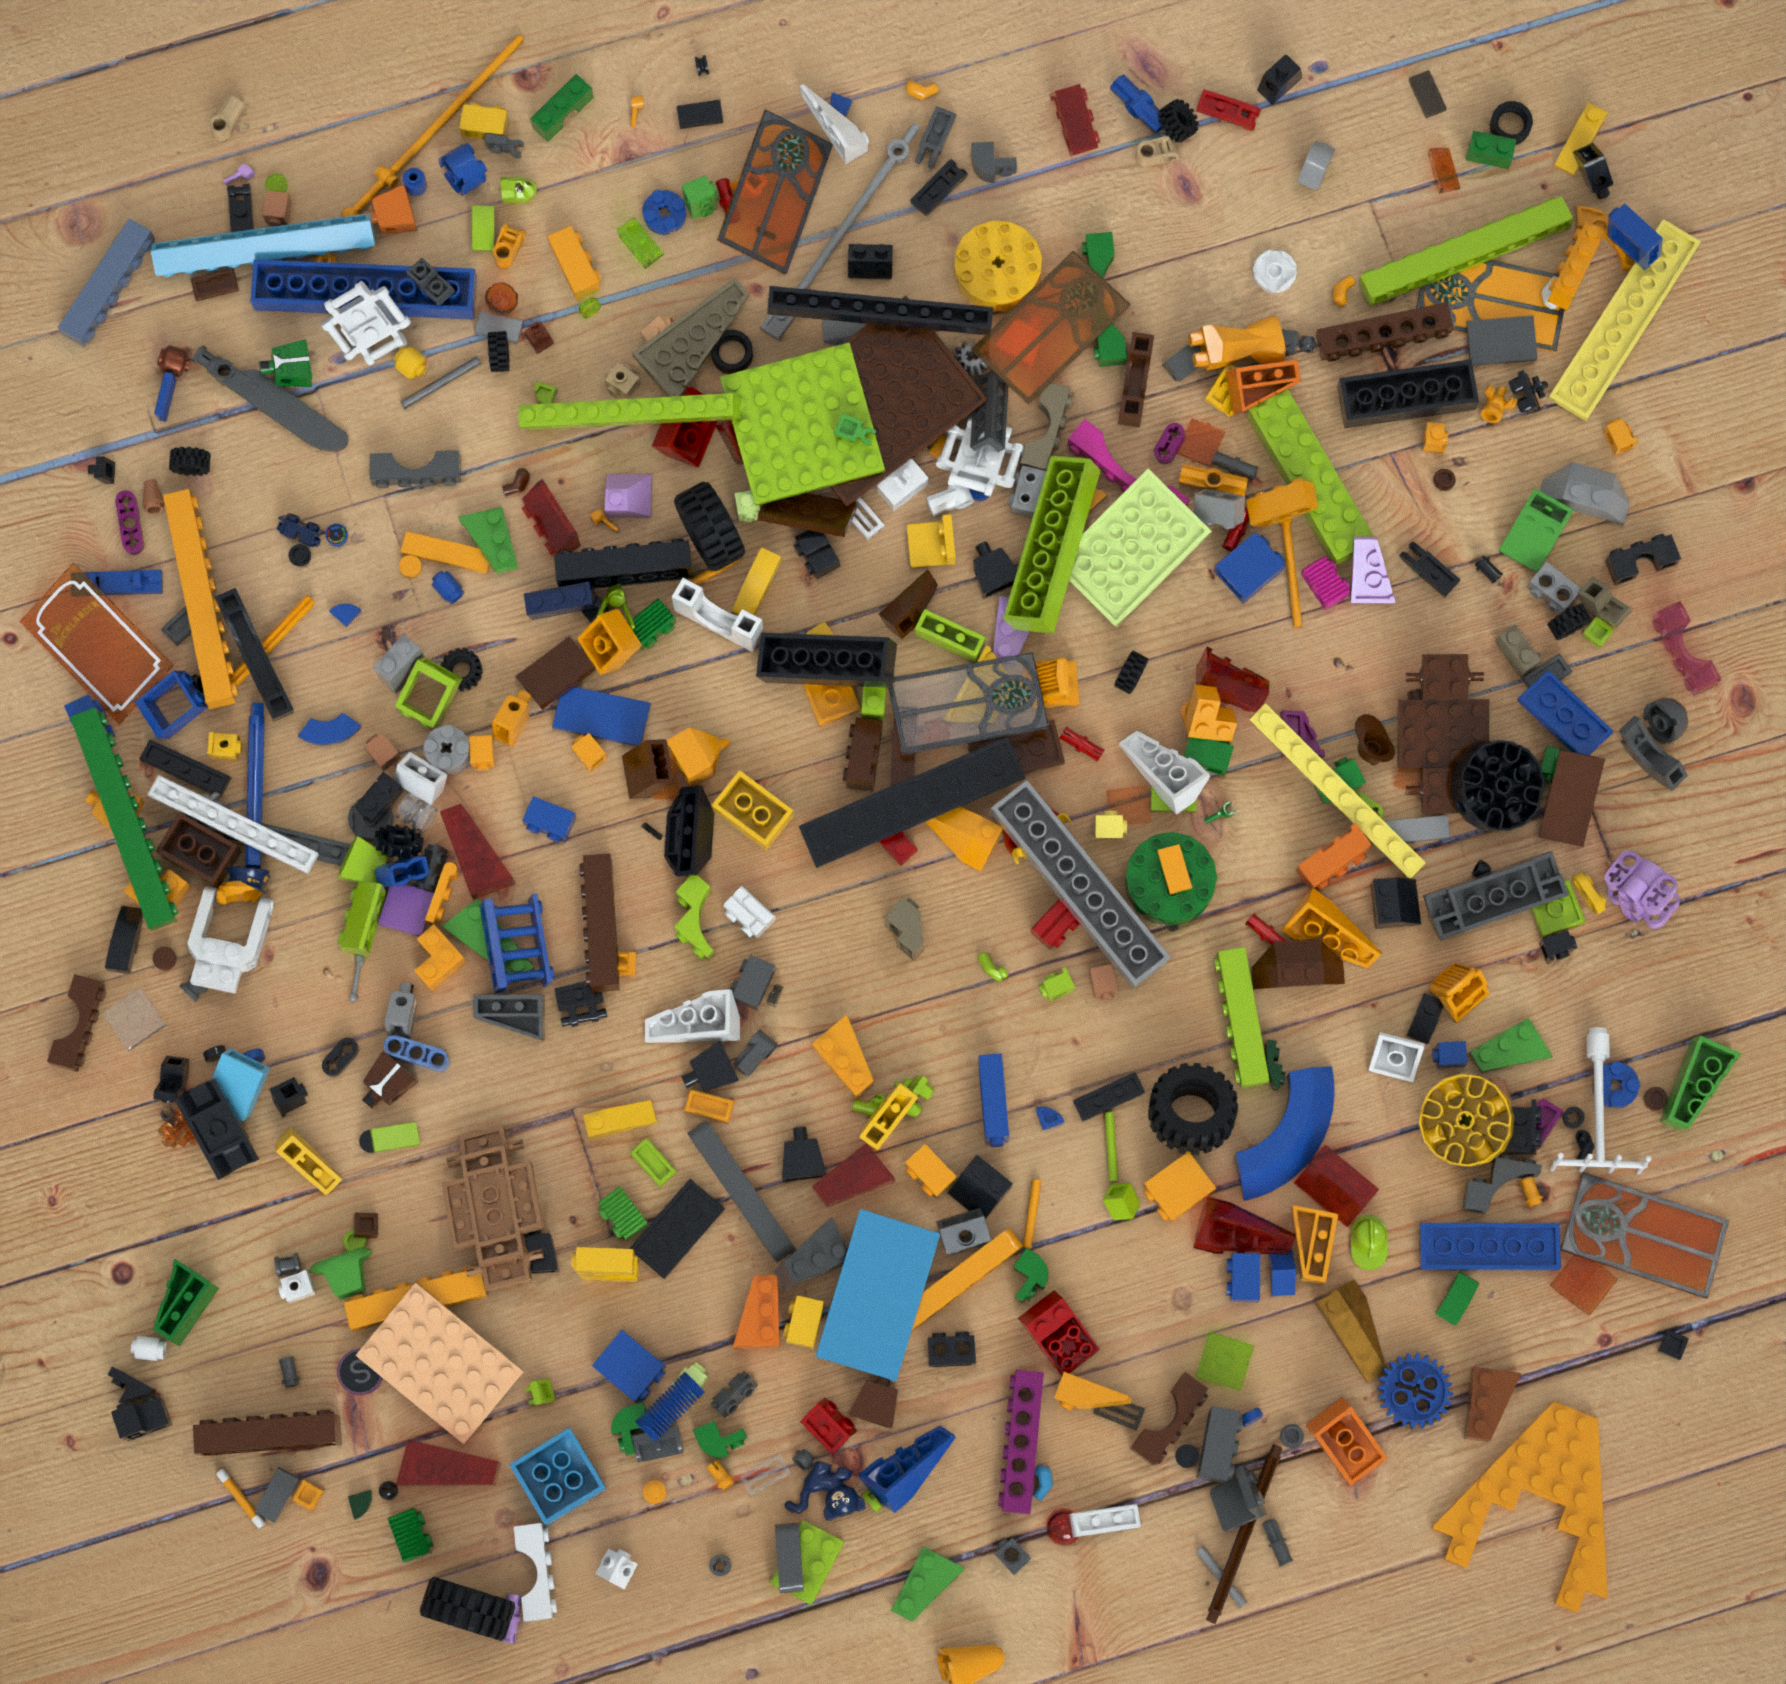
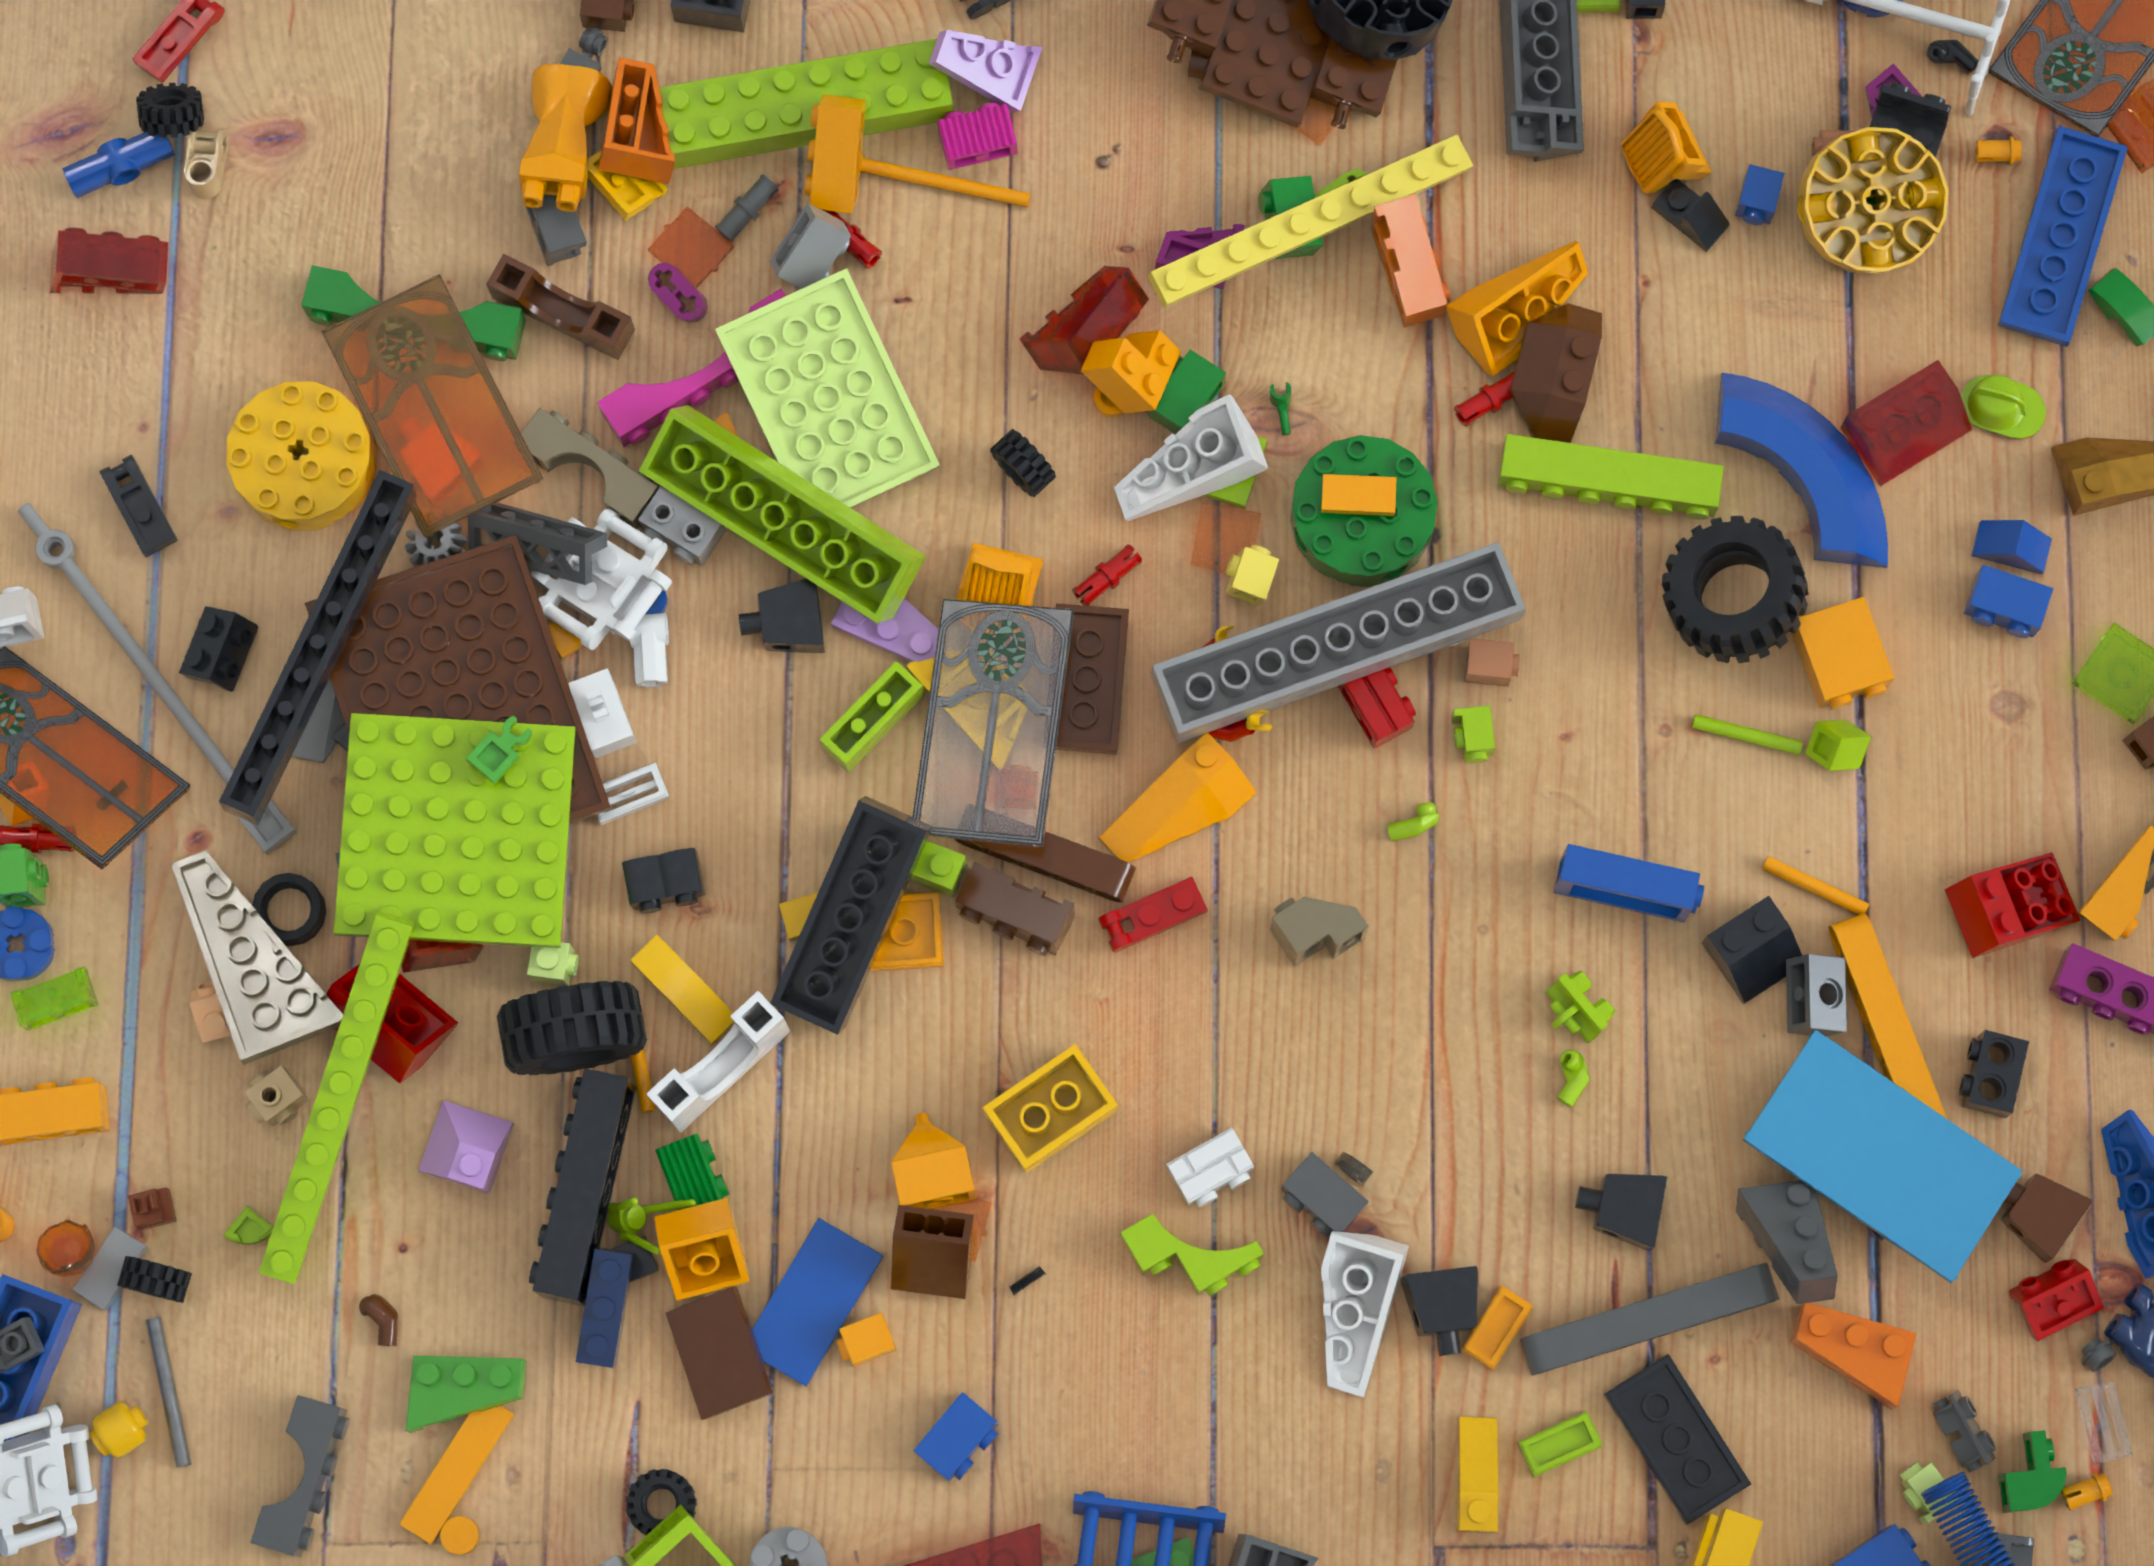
camera: 70 degrees left, 0 degrees up
blue brick [431,571,464,604] -> none
light orange brick [469,735,495,771] -> none
light orange torso [492,690,531,747] -> none
clear red slope [521,479,581,555] -> none
black plate [554,981,607,1027] -> none
clear neon green tile [578,298,601,319] -> none
reddish brown brick [579,853,620,993] -> none
light orange hand [590,509,619,533] -> none
bright green brick [598,1186,649,1241] -> none
light orange tile [618,951,637,976] -> none
black wedge [664,785,714,877] -> none
dark grey piece [733,1029,778,1077] -> none
reddish brown plate [758,493,857,537] -> none
yellow brick [783,1295,824,1349] -> none
black plate [799,737,1026,868] -> none
light orange wedge [812,1014,874,1100] -> none
clear red wedge [812,1143,895,1208] -> none
yellow slope [859,1083,919,1150] -> none
reddish brown slope [879,569,938,639] -> none
light orange brick [905,1144,957,1199] -> none
yellow bracket [907,514,956,568] -> none
dark grey hinge [915,106,957,169] -> none
dark grey brick [971,142,1017,183] -> none
green brick [1013,1248,1048,1304] -> none
blue tile [1035,1107,1065,1130] -> none
black plate [1073,1072,1145,1122] -> none
light orange piece [1178,464,1248,496] -> none
clear red wedge [1193,1196,1296,1254] -> none
blue brick [1214,532,1285,604] -> none
white tile [1252,250,1297,294] -> none
dark green slope [1265,1040,1286,1091] -> none
light orange wedge [1290,1205,1338,1285] -> none
reddish brown piece [1355,714,1395,766] -> none
white slope [1368,1032,1425,1082] -> none
black slope [1370,877,1421,929] -> none
light grey tile [1384,815,1450,843] -> none
dark grey arch [1462,1155,1542,1214] -> none
bright green wing [1469,1018,1553,1073] -> none
black hinge [1472,860,1491,877] -> none
black bush [1562,1106,1585,1129] -> none

